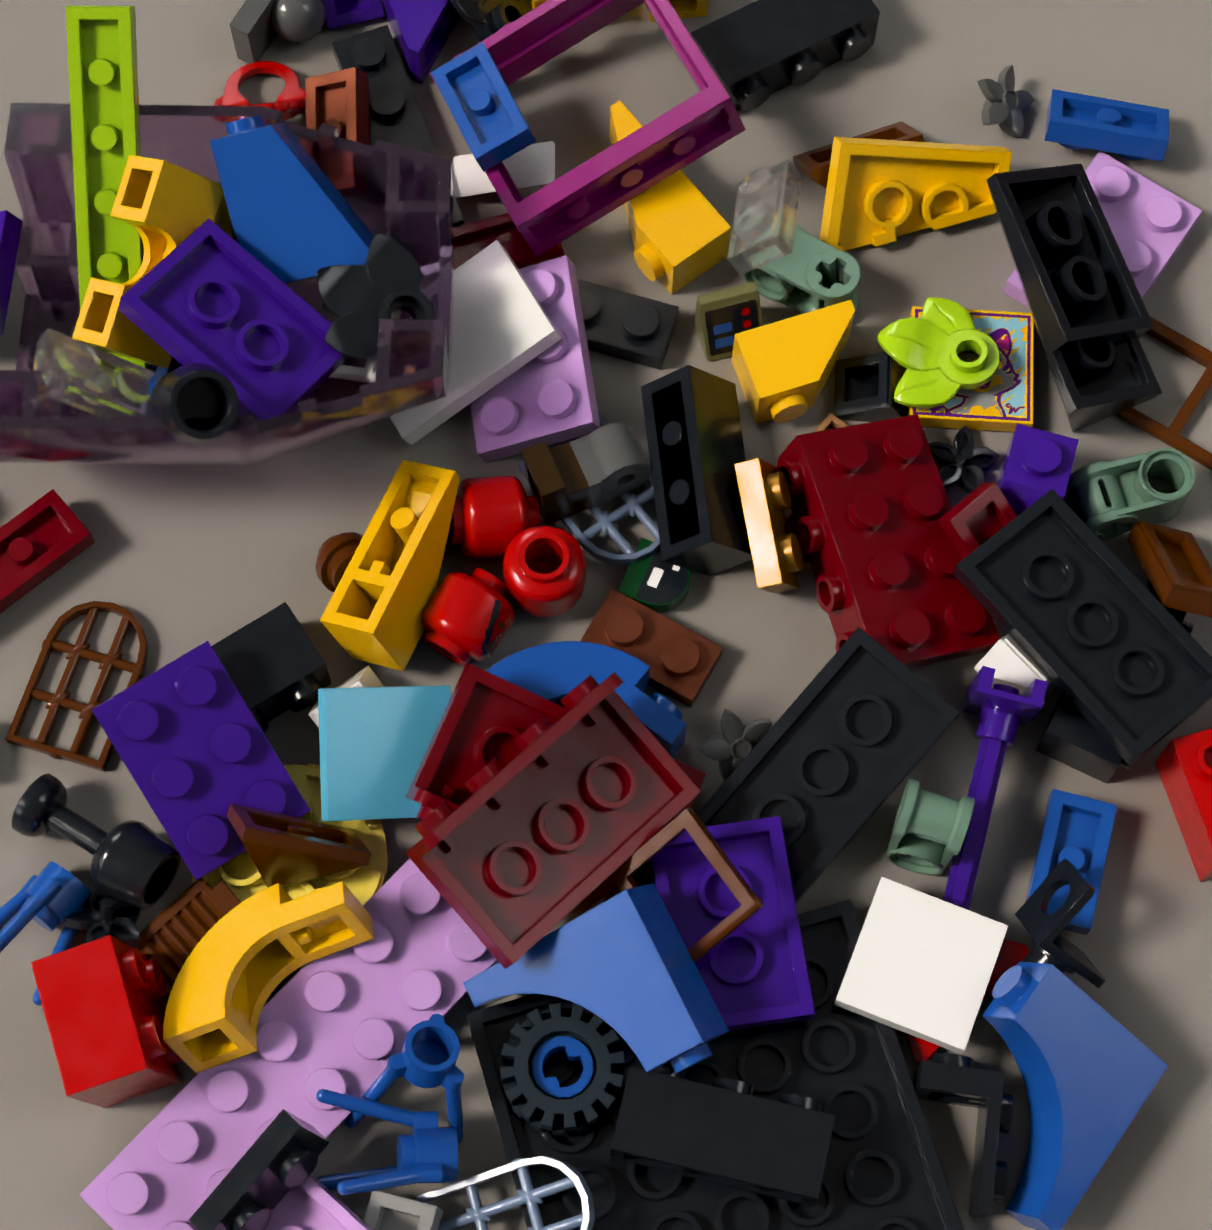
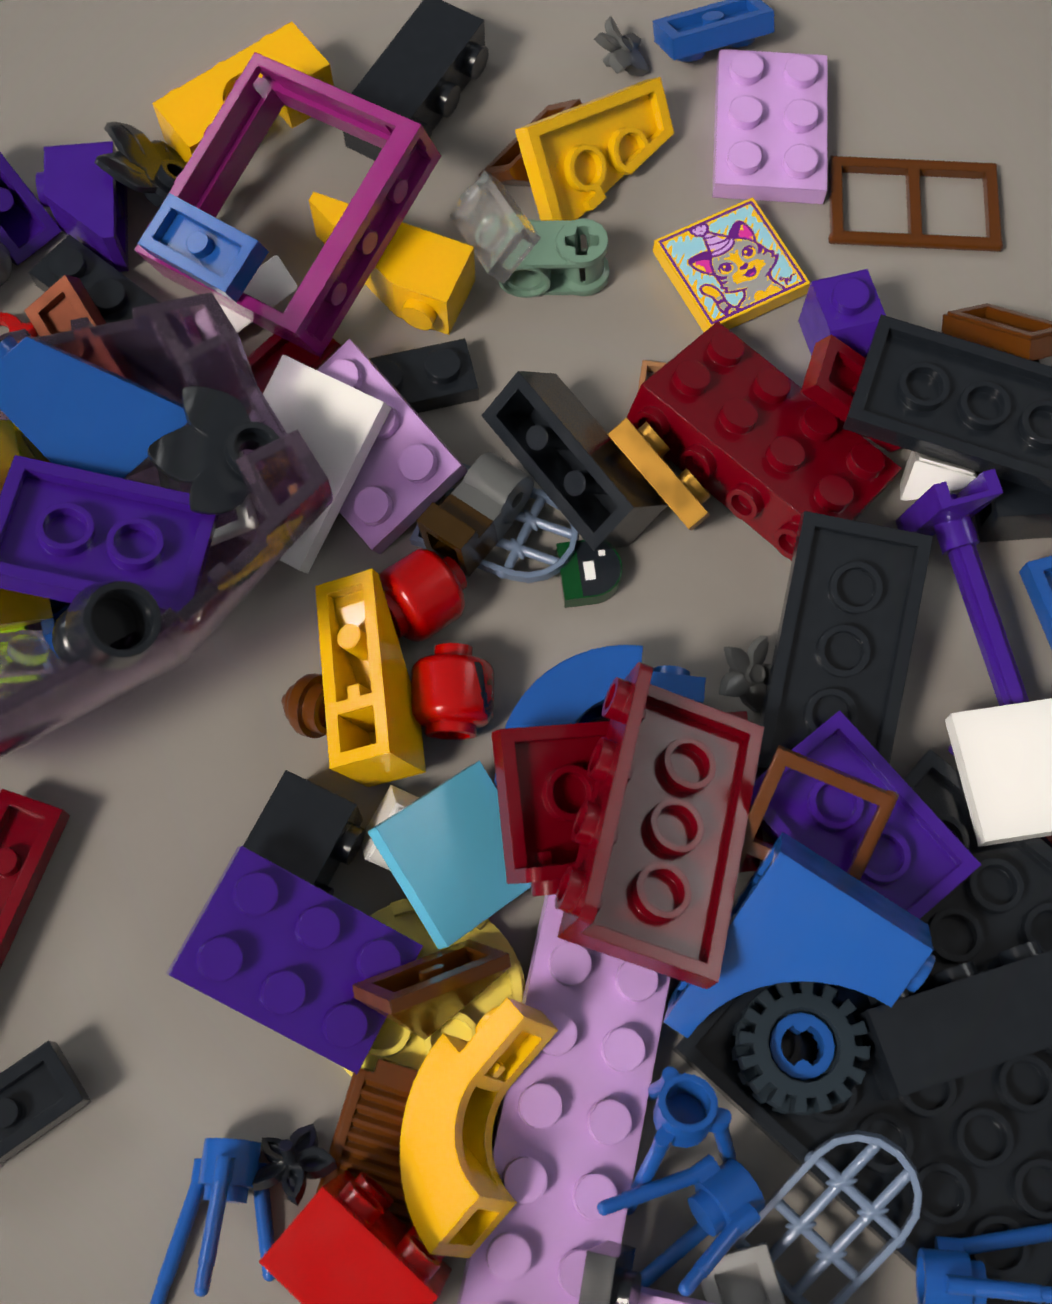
camera: 30 degrees left, 0 degrees up
reddish brown window [5,601,149,772] -> none
black piece [12,773,181,910] -> none
red head [503,524,586,618] -> none
copper plate [580,589,723,708] -> none
slope [694,282,763,362] -> none
yellow slope [731,300,855,424] -> none
black slope [834,352,908,422] -> none
lime plate [877,297,1000,408] -> none
sand green piece [886,778,975,875] -> none
black plant [928,425,1000,494] -> none
black slope [987,164,1162,432] -> none
sand green piece [1067,448,1196,541] -> none

